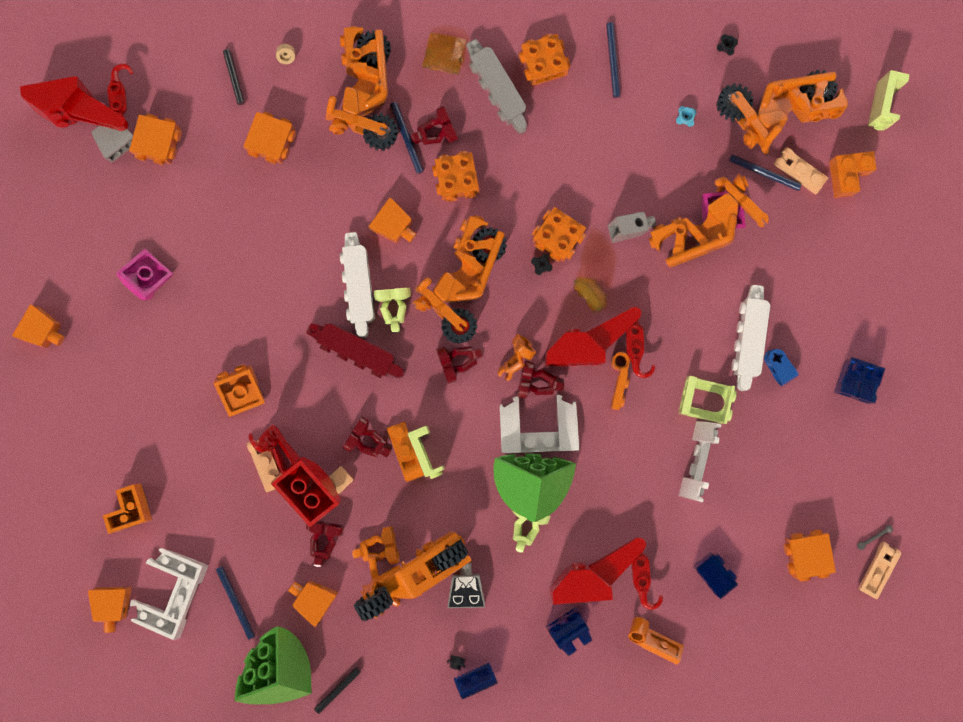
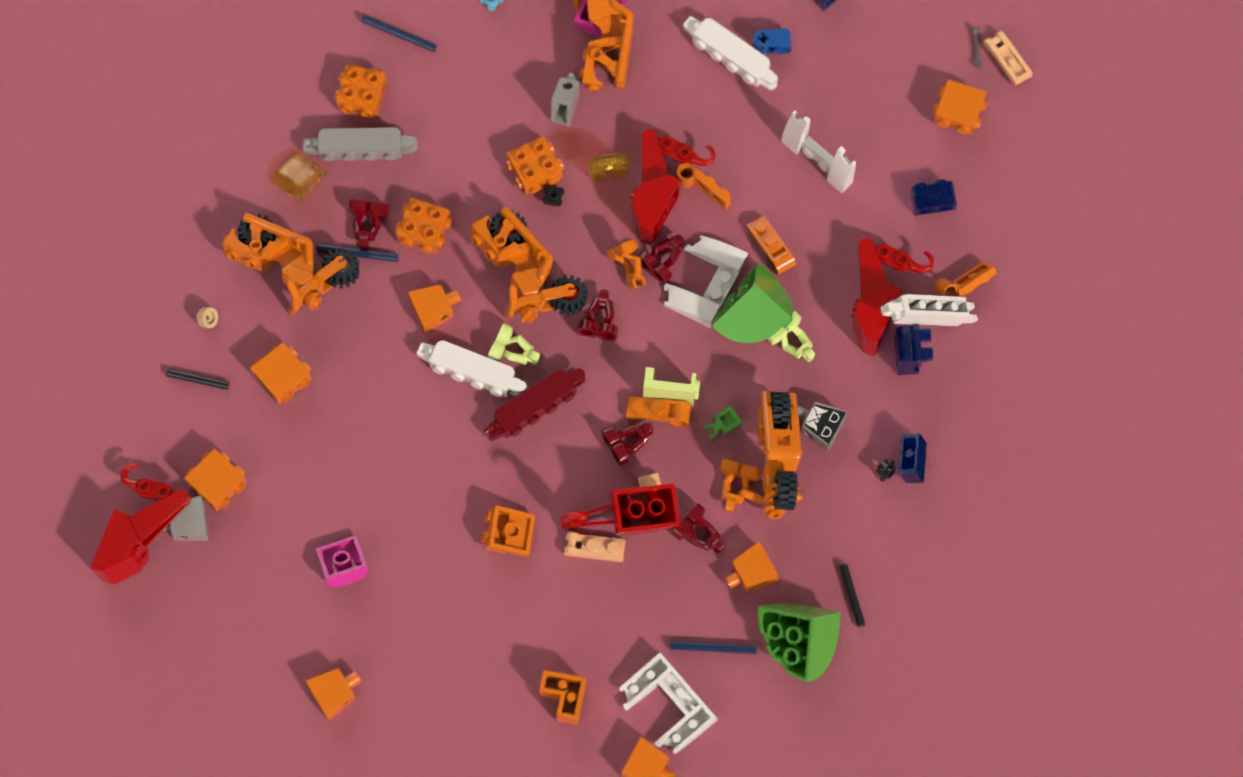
camera: 65 degrees left, 15 degrees down
yellowish green panel [678,376,737,424] -> none
none -> bright green plate [704,406,743,440]
none -> orange plate [747,215,796,275]
none -> white hinge [881,294,978,326]

